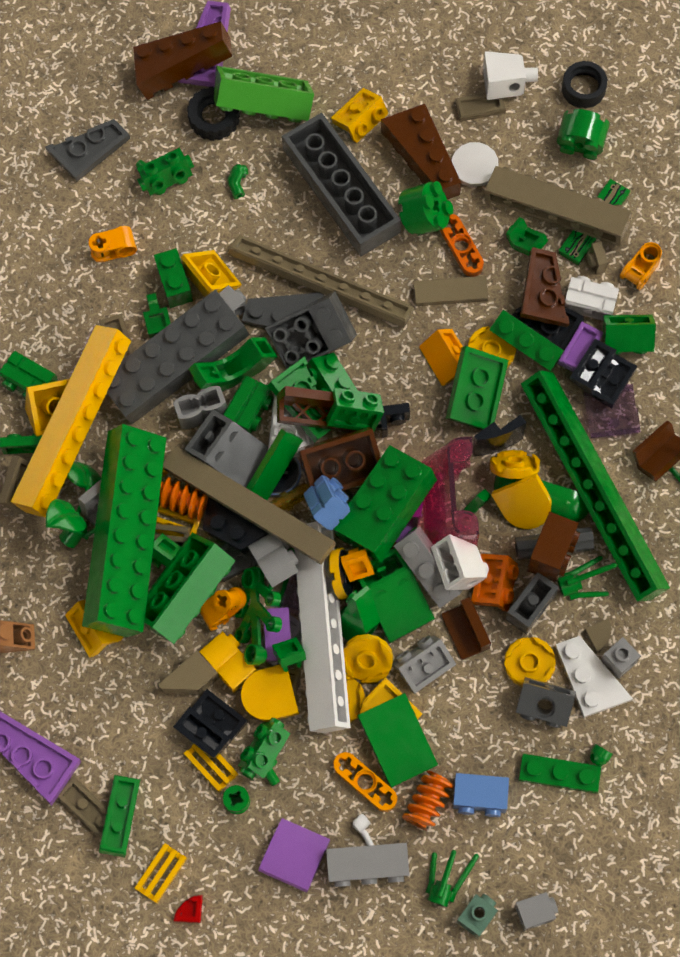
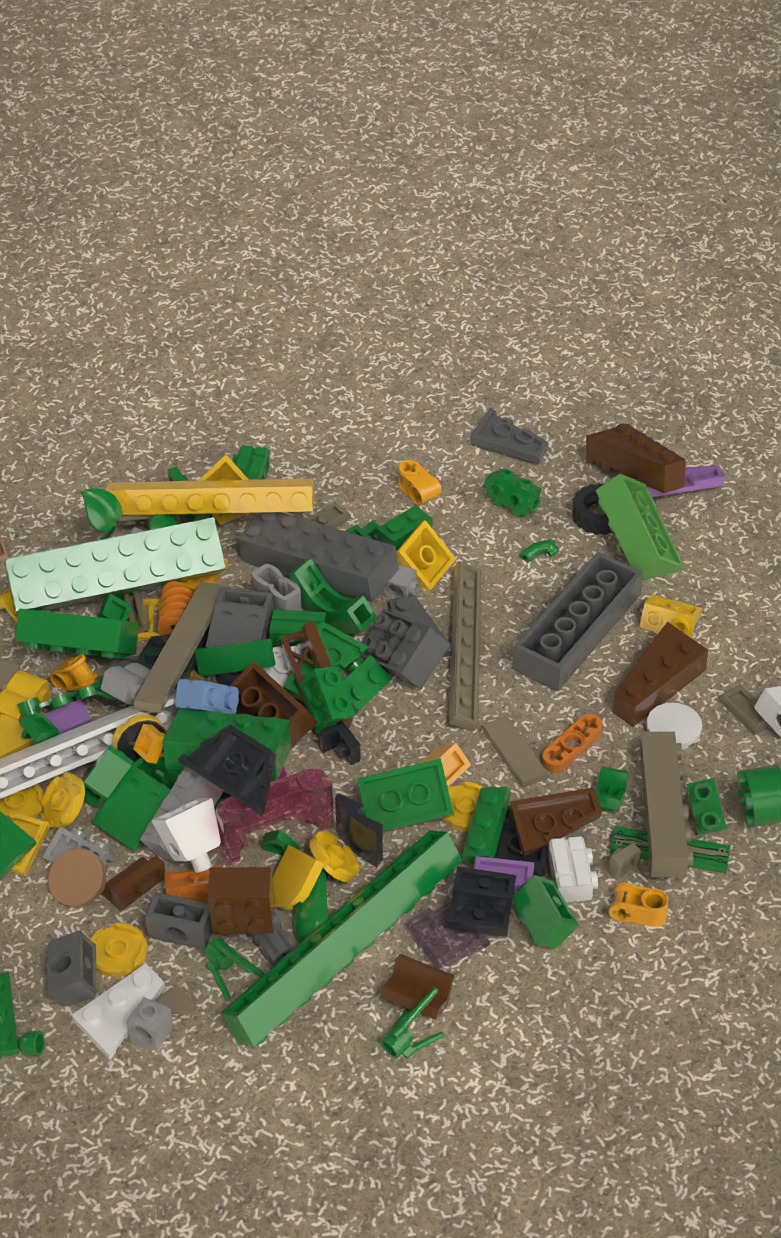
camera: 65 degrees right, 25 degrees down
green brick [398,181,454,236] -> none
none -> medium nougat tile [48,848,107,908]
none -> black wing [178,724,276,816]
none -> green hips [686,778,727,835]

